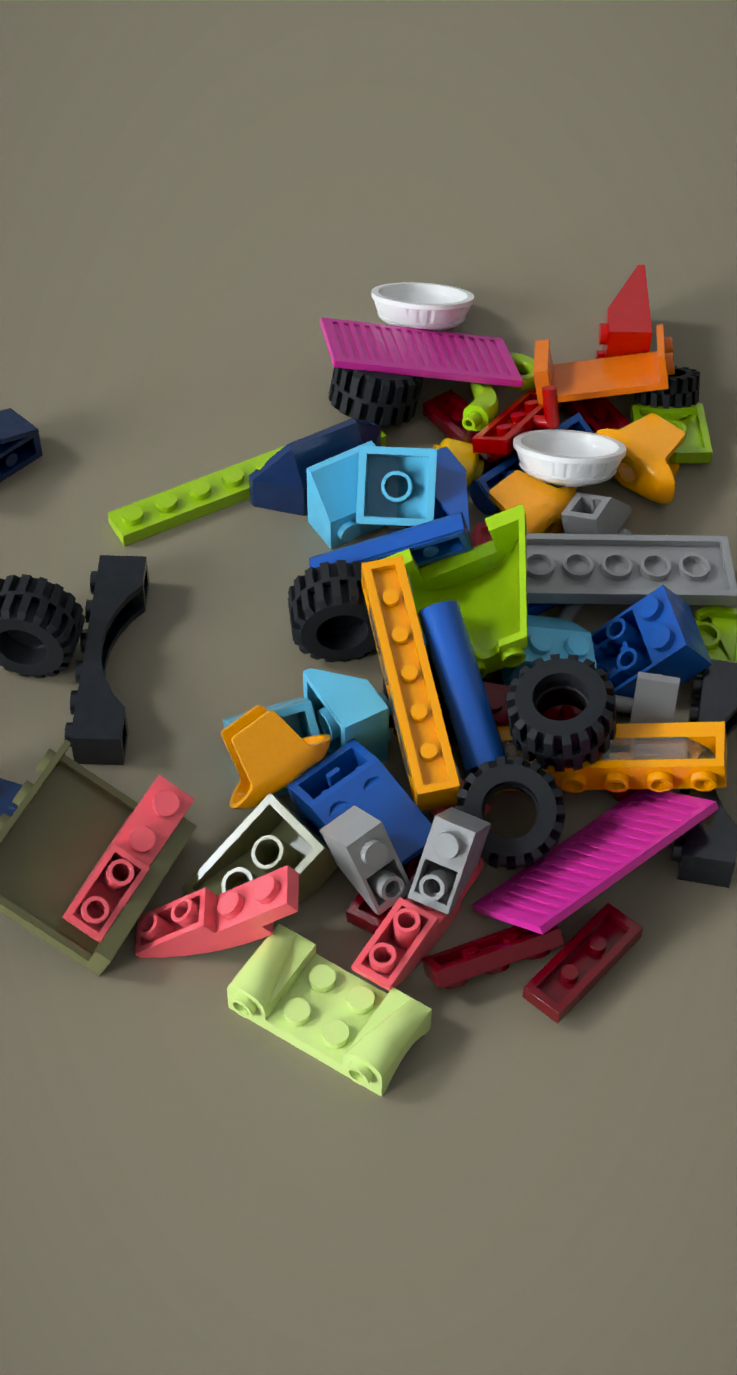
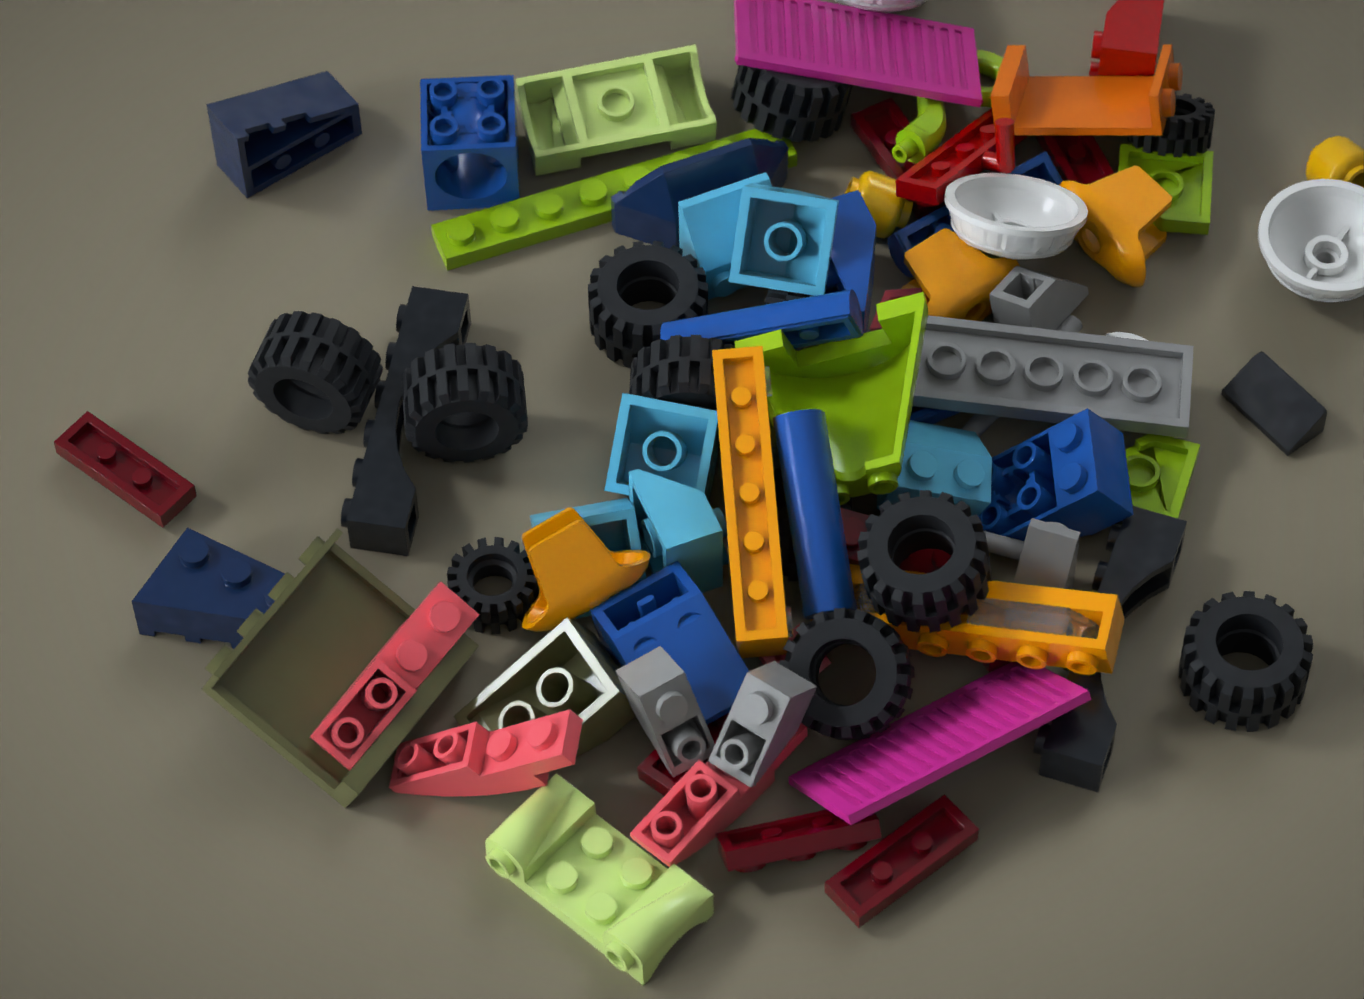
camera: 10 degrees right, 5 degrees up
none -> black tyre [401,343,528,463]
none -> blue brick [420,75,520,211]
none -> black tyre [447,537,539,634]
none -> yellowish green piece [516,45,717,176]
none -> black tyre [588,241,708,368]
none -> medium azure slope [604,393,719,502]

